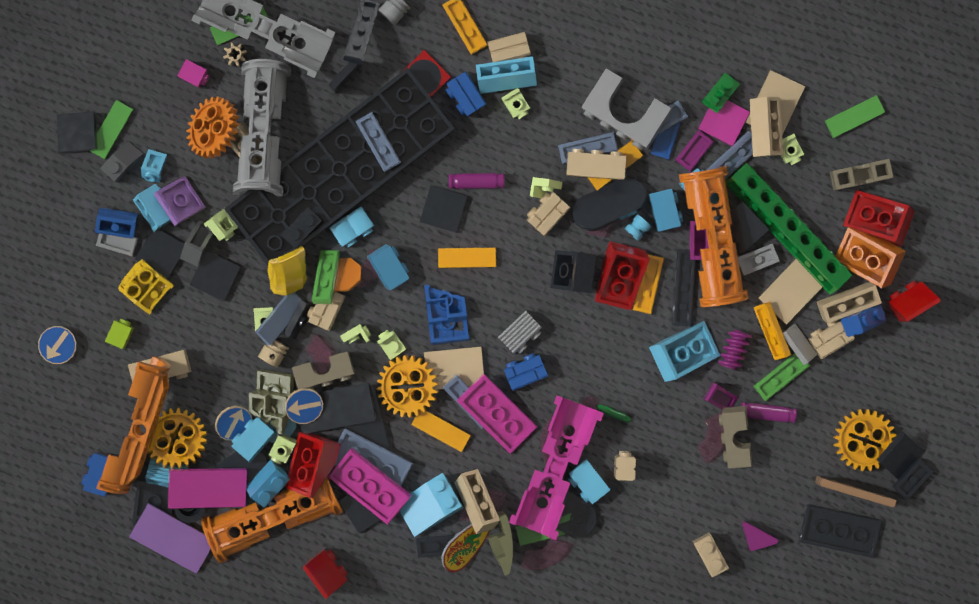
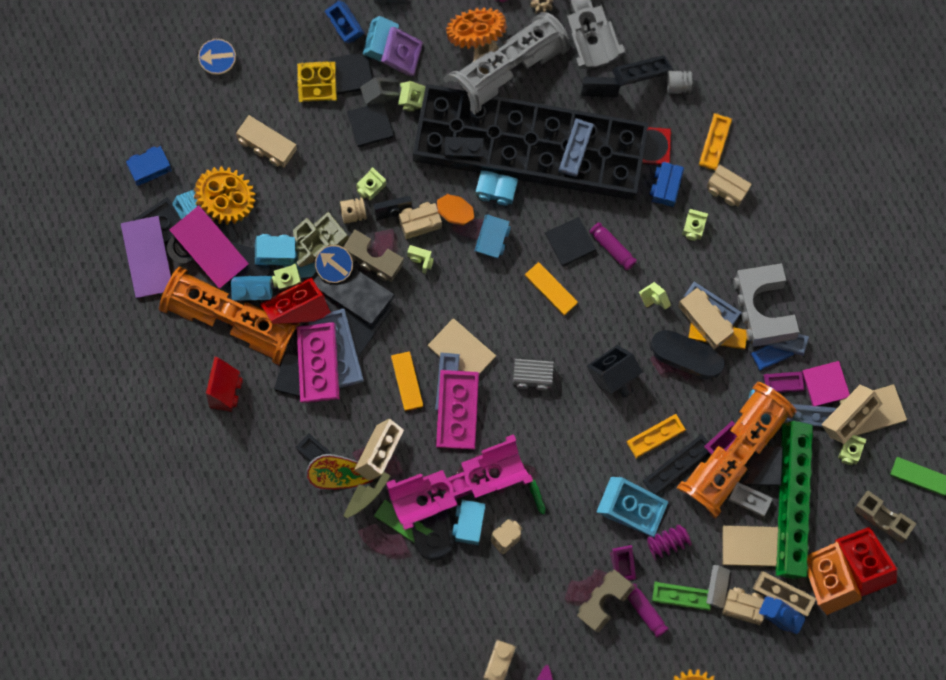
camera: 40 degrees right, 15 degrees down
light grey tile [96,233,138,256] -> none
orange piece [96,356,170,494] -> none
lime brick [105,318,134,349] -> none
medium azure bracket [141,149,167,182] -> none
blue piece [215,406,252,441] -> none
sand blue tile [255,292,301,345] -> none
yellow slope [268,246,307,296] -> none
bright green tile [312,250,340,304] -> none
yellowish green bracket [377,330,406,360] -> none
light orange gear [377,355,439,417] -> none
medium azure slope [400,473,464,537] -> none
blue slope [424,285,469,345] -> none
medium azure brick [476,57,537,94] -> none
blue brick [504,353,548,391] -> none
tan brick [527,192,570,236] -> none
red slope [595,241,650,310] -> none
medium azure wheel [625,214,651,241] -> none
dark azure brick [648,189,683,232] -> none
green plate [702,73,740,114] -> none
light orange tile [753,301,791,360] -> none
red slope [886,280,941,322] -> none

